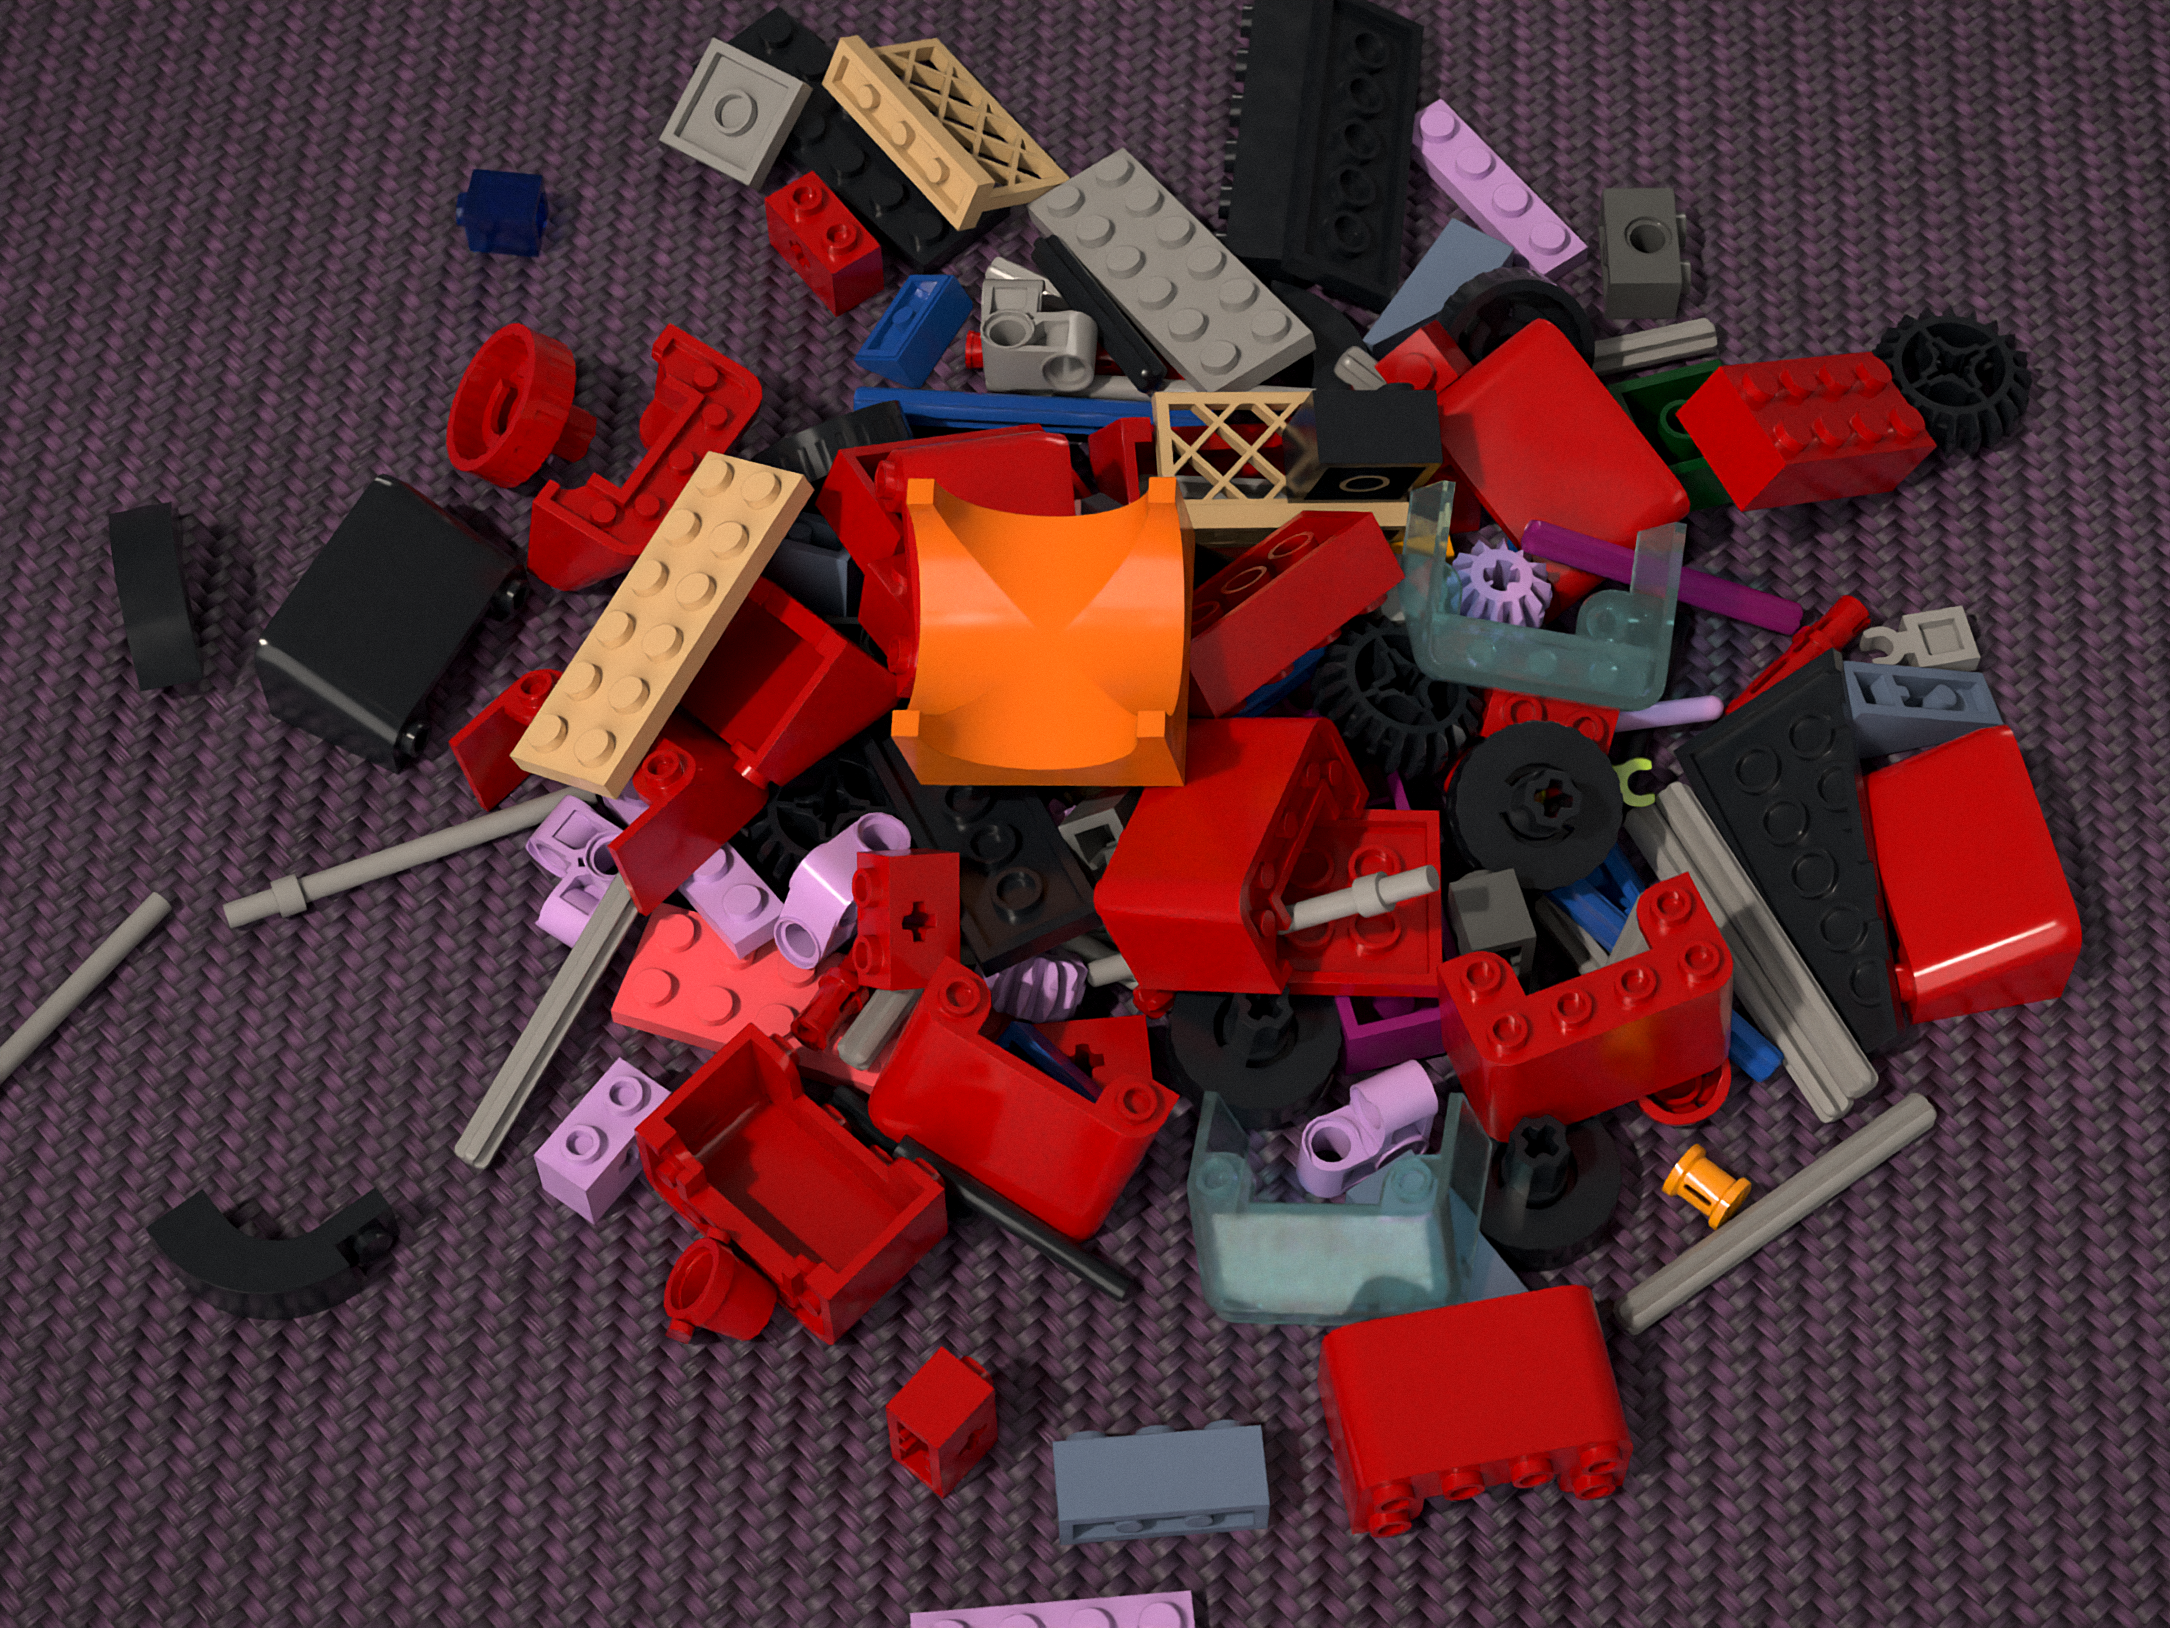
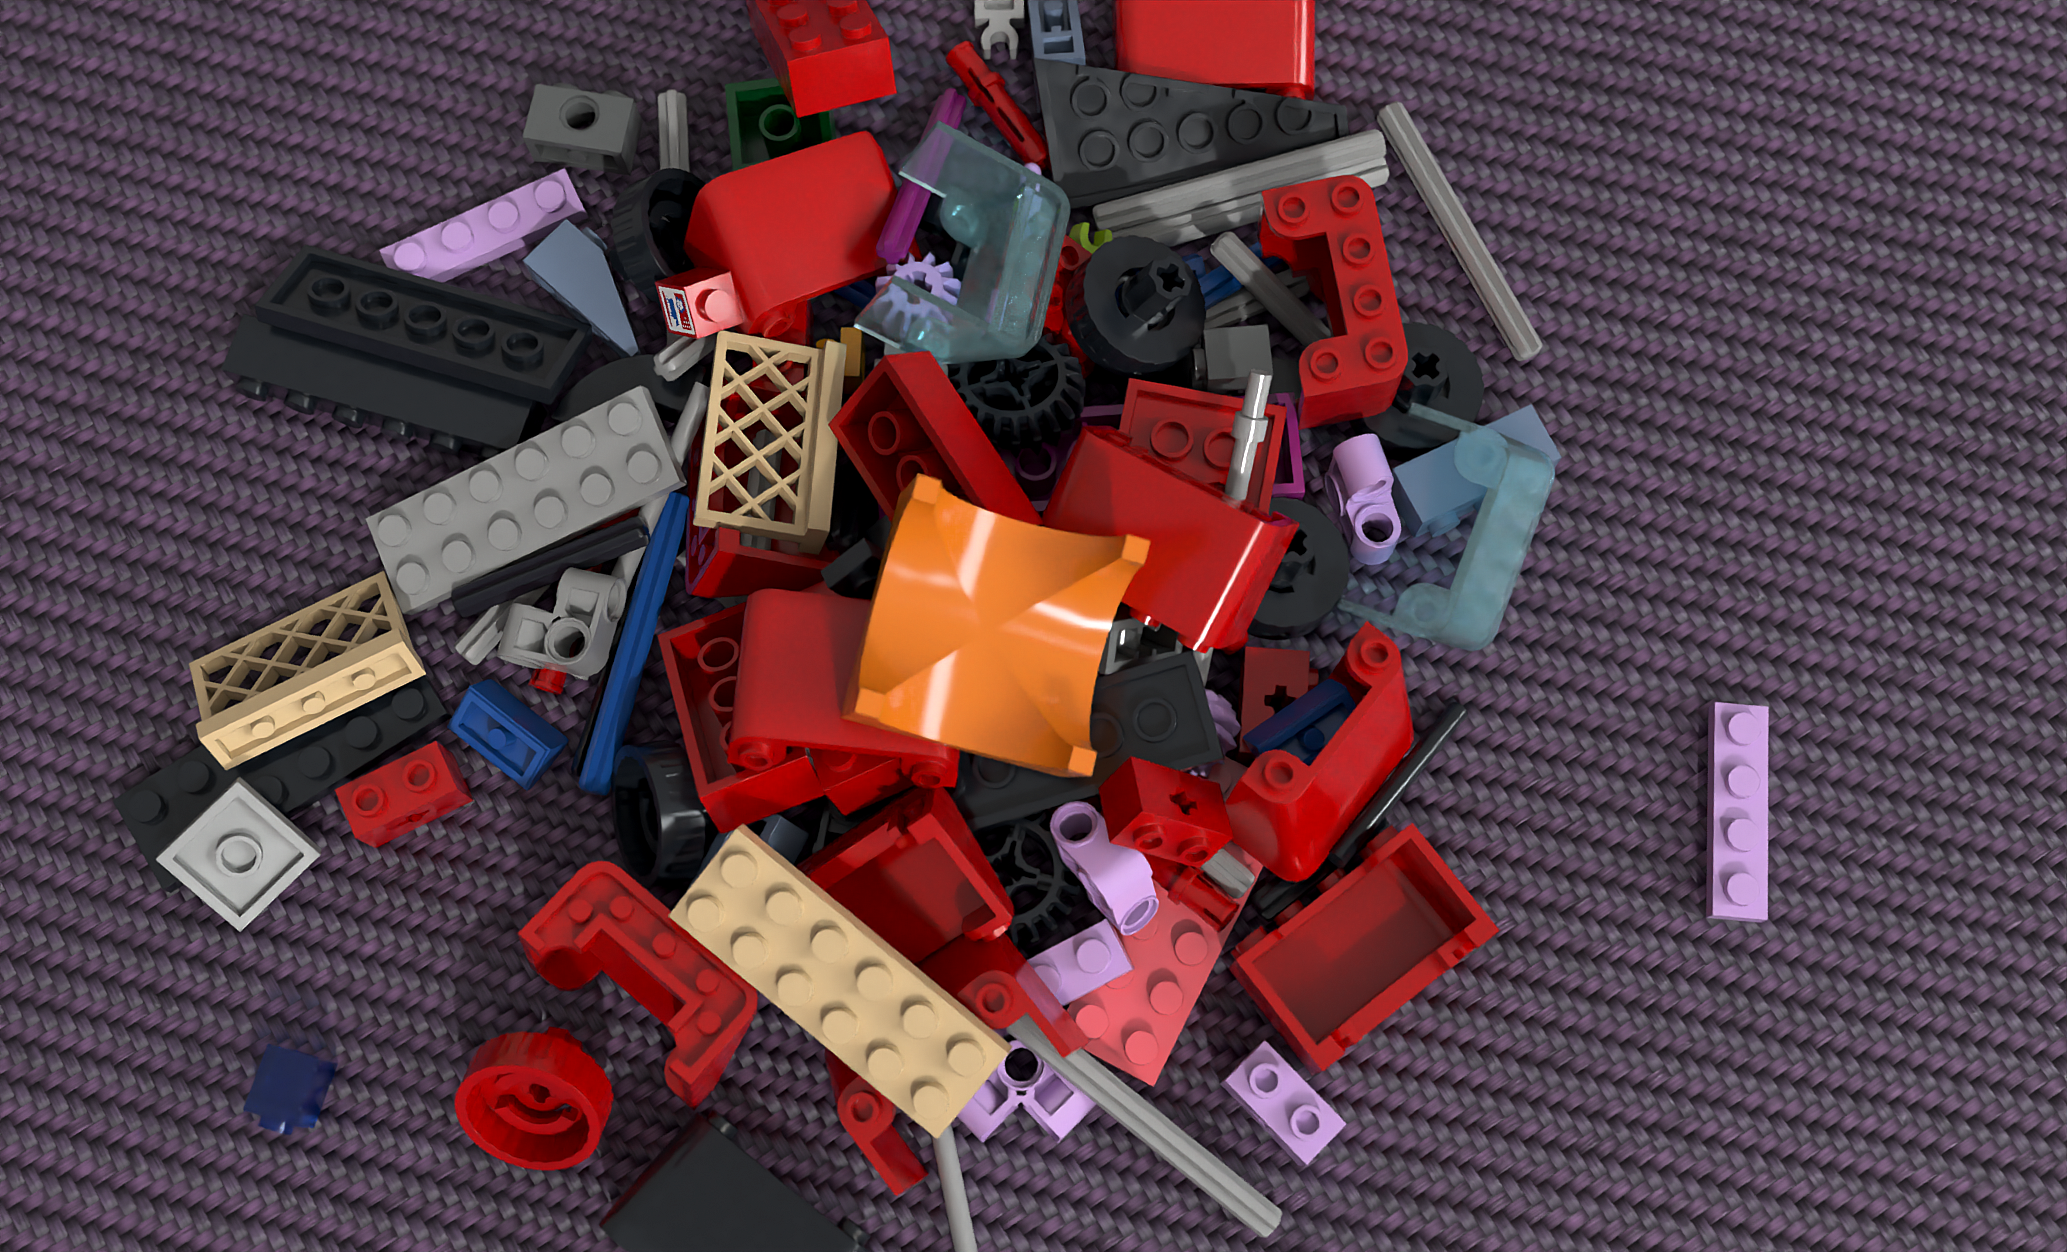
camera: 80 degrees left, 15 degrees up
red piece [664,1227,777,1345] -> none
red brick [885,1346,998,1499] -> none
sand blue brick [1052,1419,1270,1545] -> none
black brick [1282,382,1443,503] -> none
red windscreen [1317,1284,1634,1538] -> none
light orange bush [1662,1143,1752,1231] -> none

